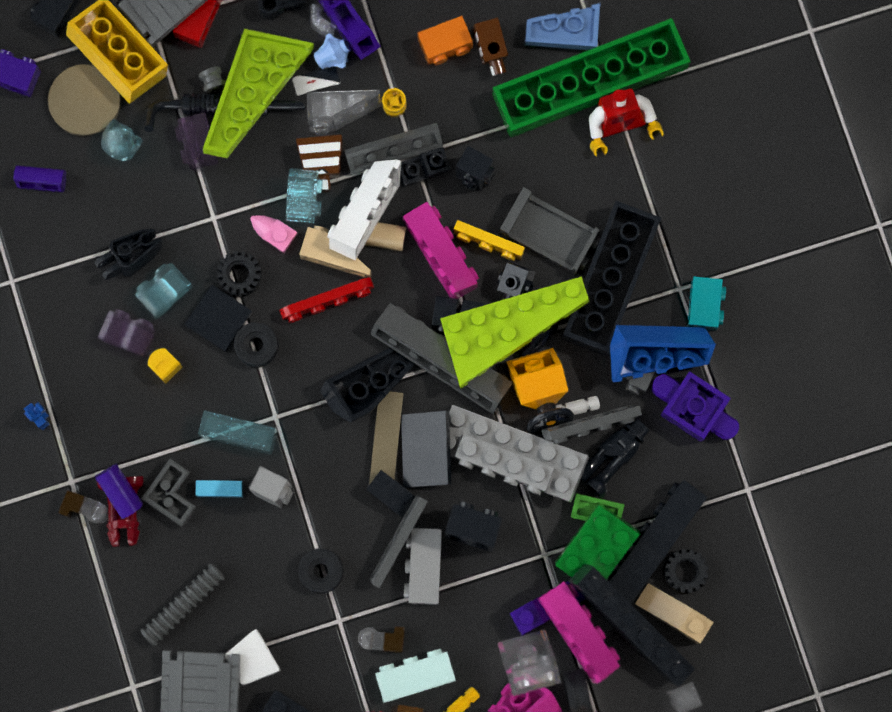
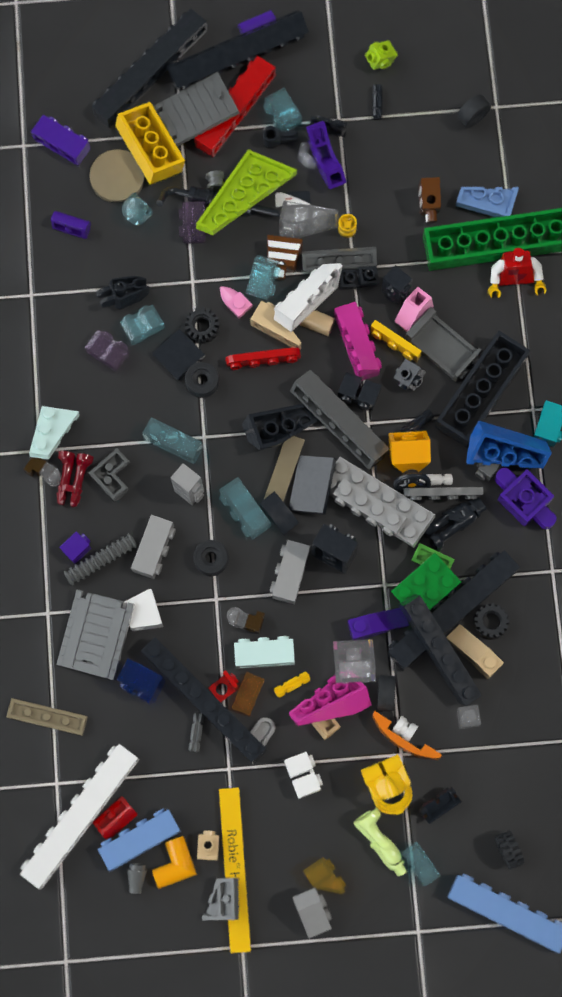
camera: 15 degrees right, 5 degrees down
blue plate [24,402,50,430] -> none
dark purple brick [95,463,143,519] -> none
yellow piece [148,348,183,384] -> none
medium azure piece [195,480,243,498] -> none
light blue rock [314,33,351,69] -> none
dark grey tile [370,495,428,588] -> none
orange brick [418,16,473,65] -> none
lime wing [440,277,589,389] -> none
dark pink wedge [538,582,620,684] -> none
none -> light aqua wing [29,406,79,459]
none -> dark purple brick [59,531,92,564]
none -> light grey brick [131,515,176,579]
none -> clear light blue brick [219,477,271,540]
none -> bright pink slope [395,287,434,332]

